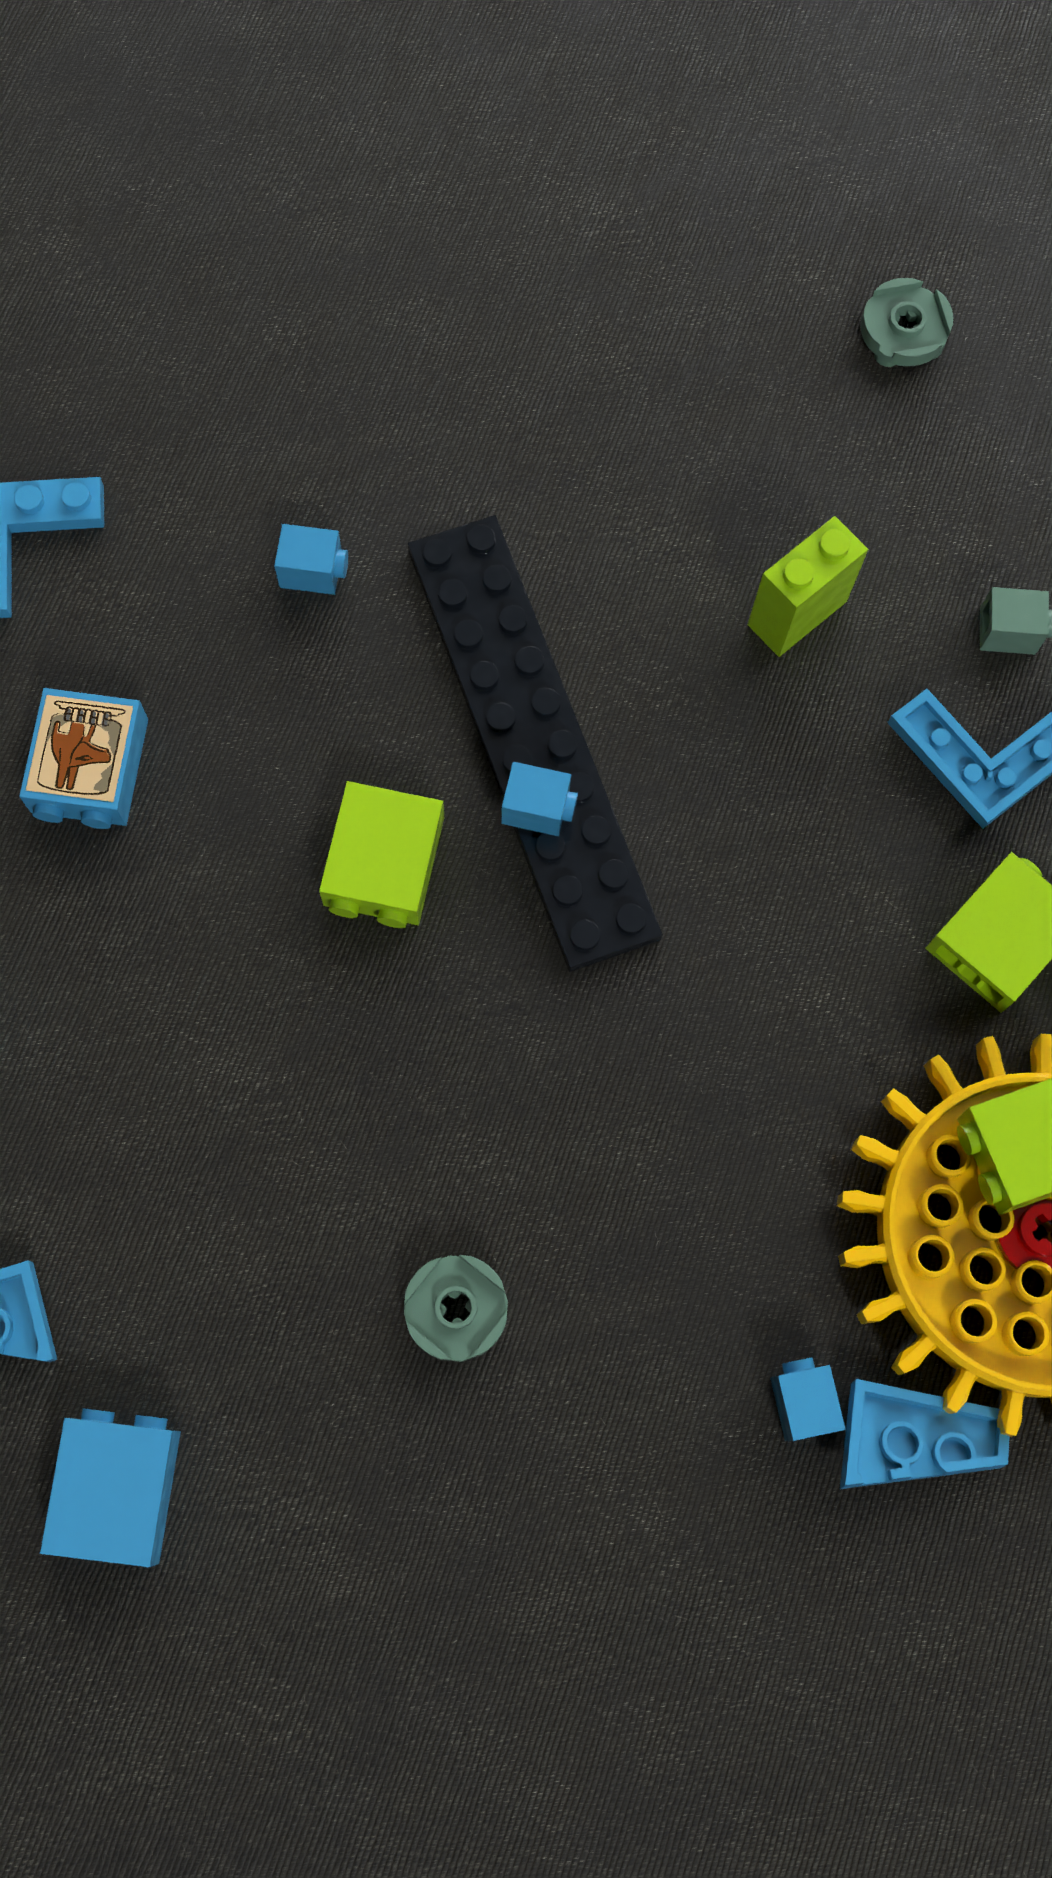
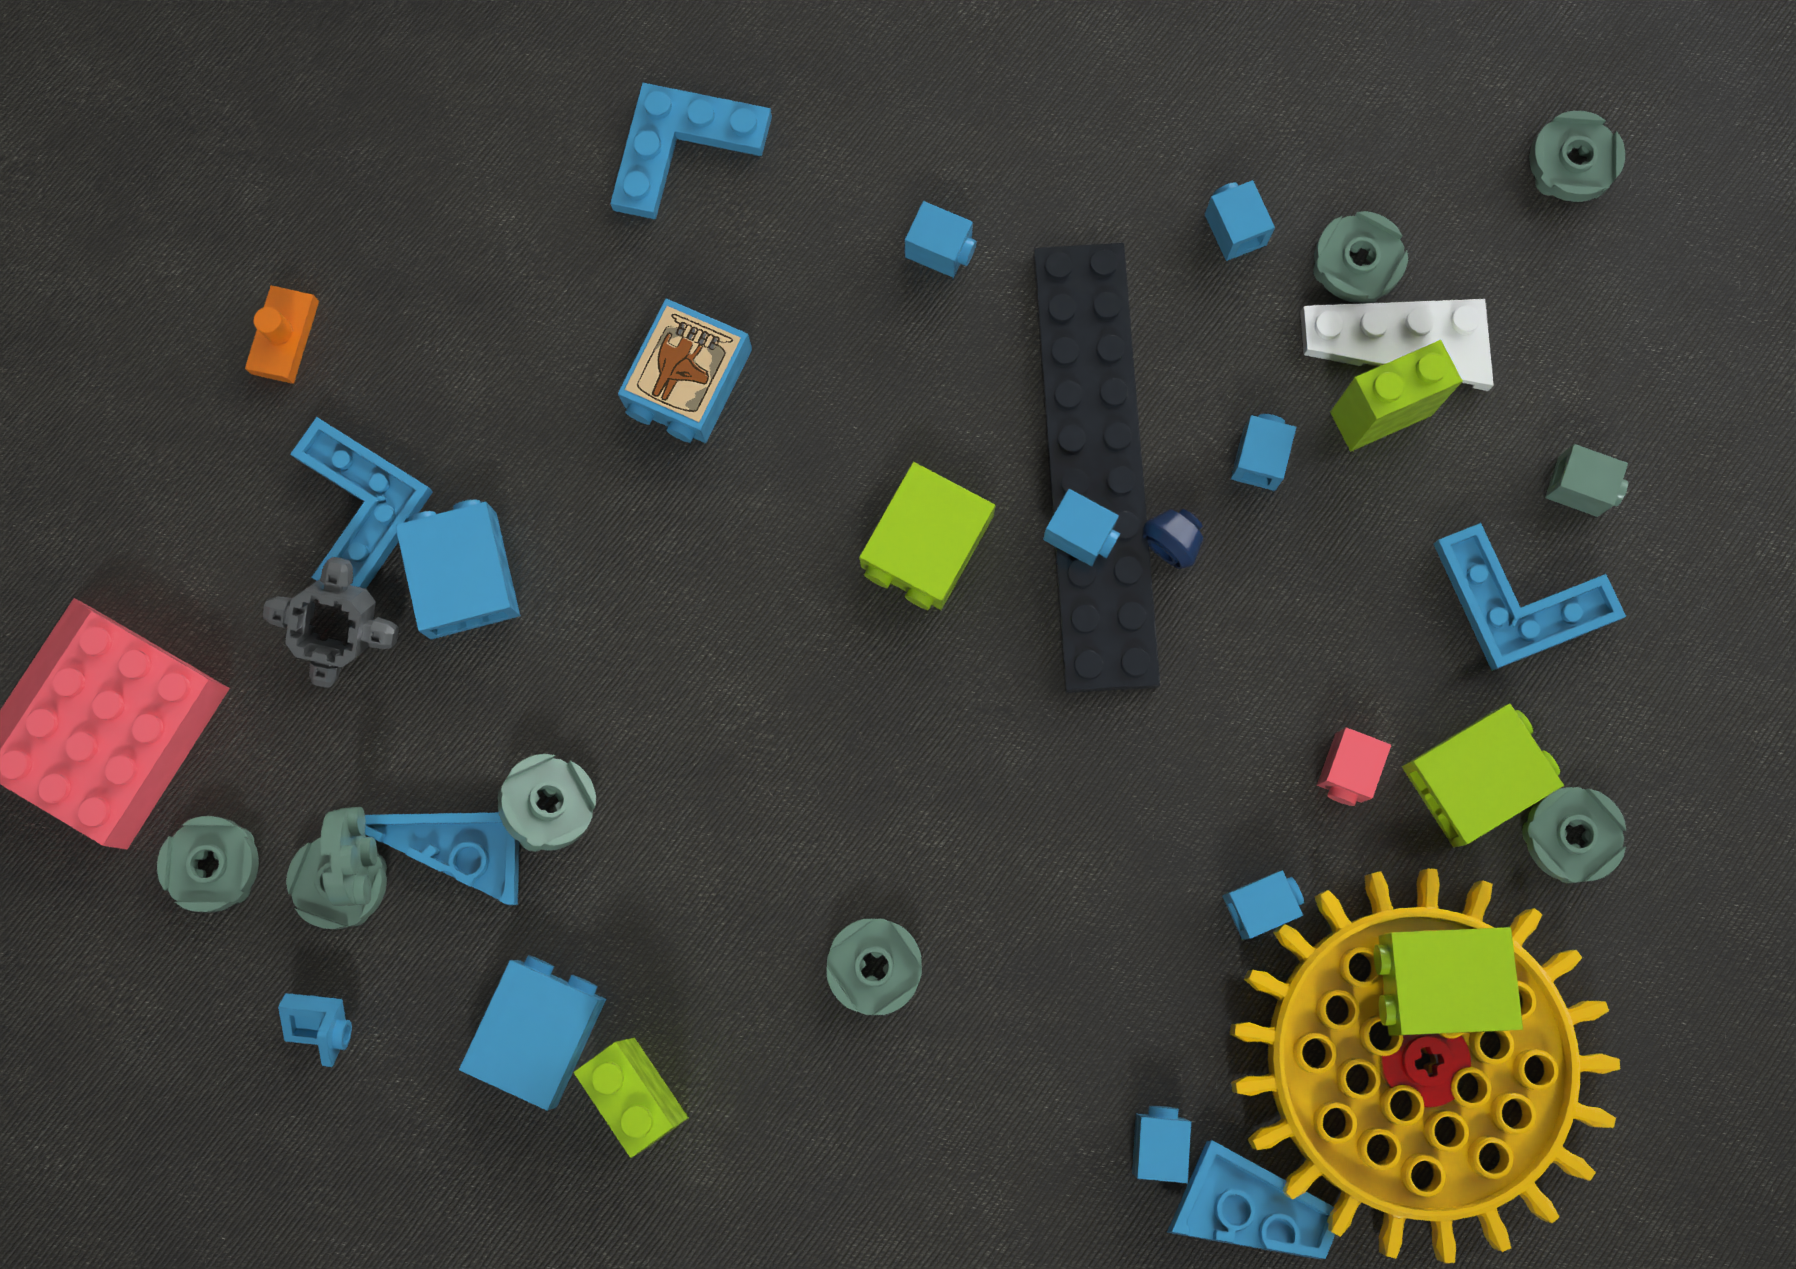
camera: 25 degrees right, 5 degrees up
none -> sand green plate [497,754,596,852]
none -> lime brick [573,1038,689,1158]
none -> dark blue cone [1143,509,1203,569]
none -> dark azure brick [1205,180,1275,261]
none -> dark azure brick [1222,870,1304,940]
none -> dark azure brick [1231,414,1296,491]
none -> white wing [1300,299,1494,391]
none -> sand green plate [1313,211,1408,304]
none -> coral brick [1317,727,1391,806]

